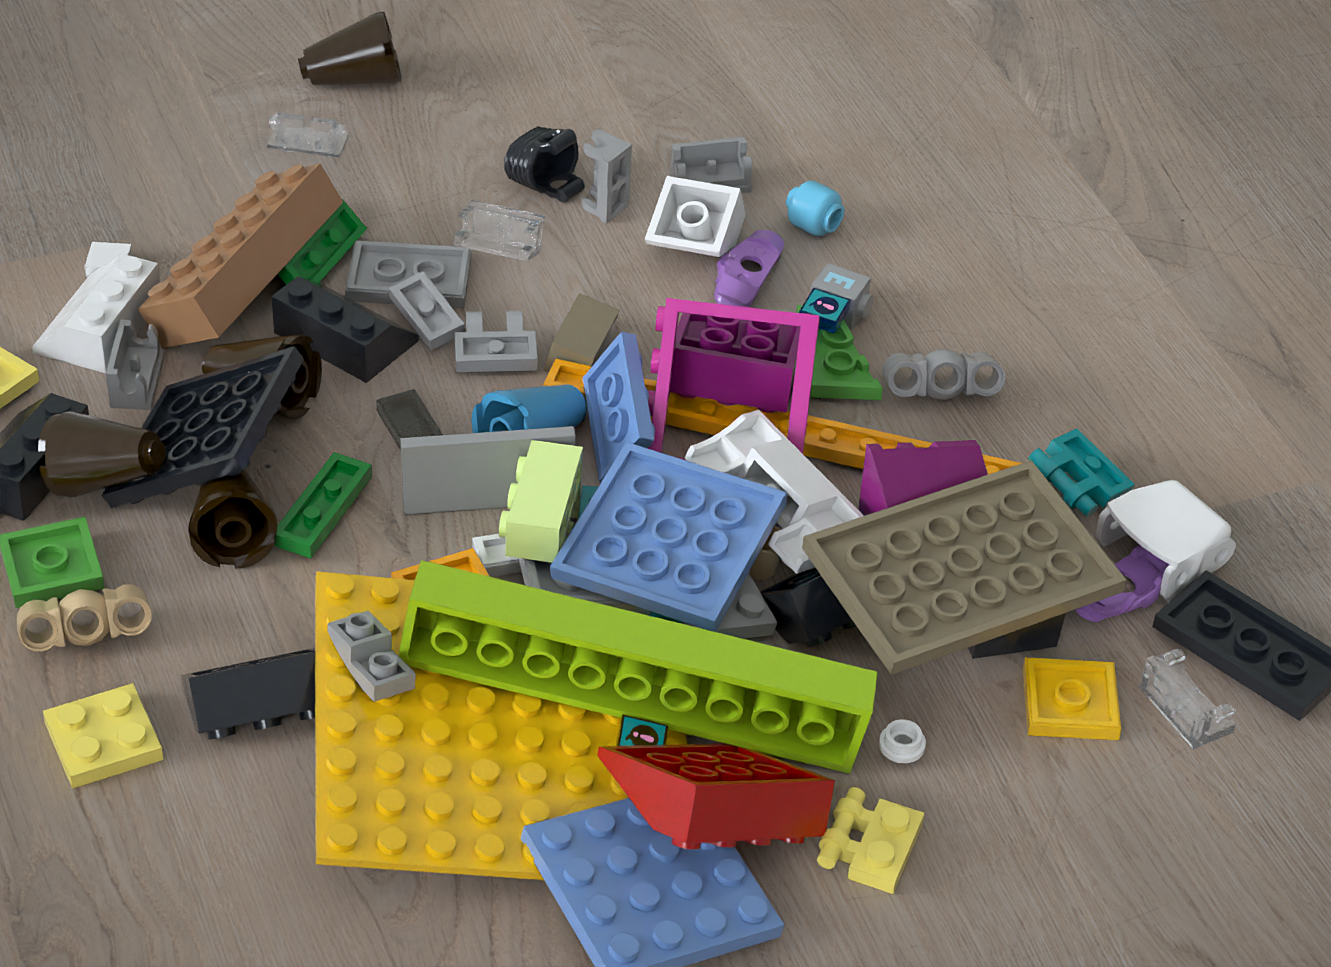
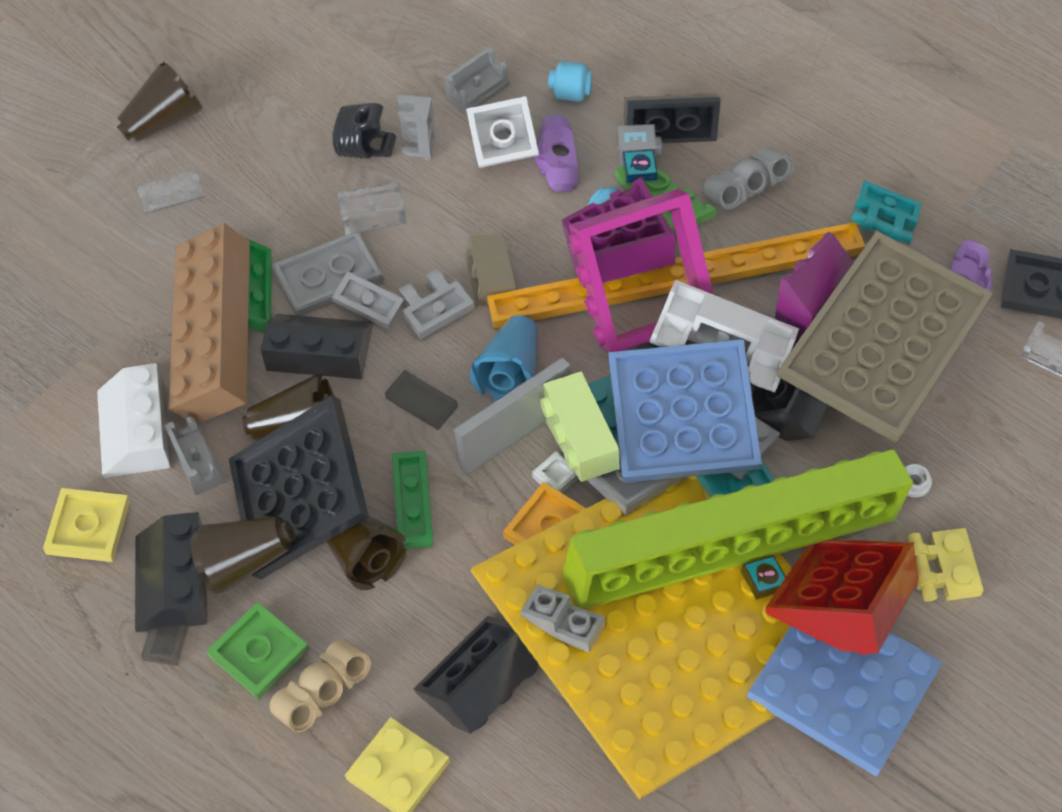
camera: 25 degrees left, 15 degrees up
white tile [85,242,132,277] -> none
medium blue plate [583,332,655,482] -> none
yellow tile [1023,657,1121,740] -> none
white piece [1095,480,1236,603] -> none
none -> black slope [624,93,721,144]

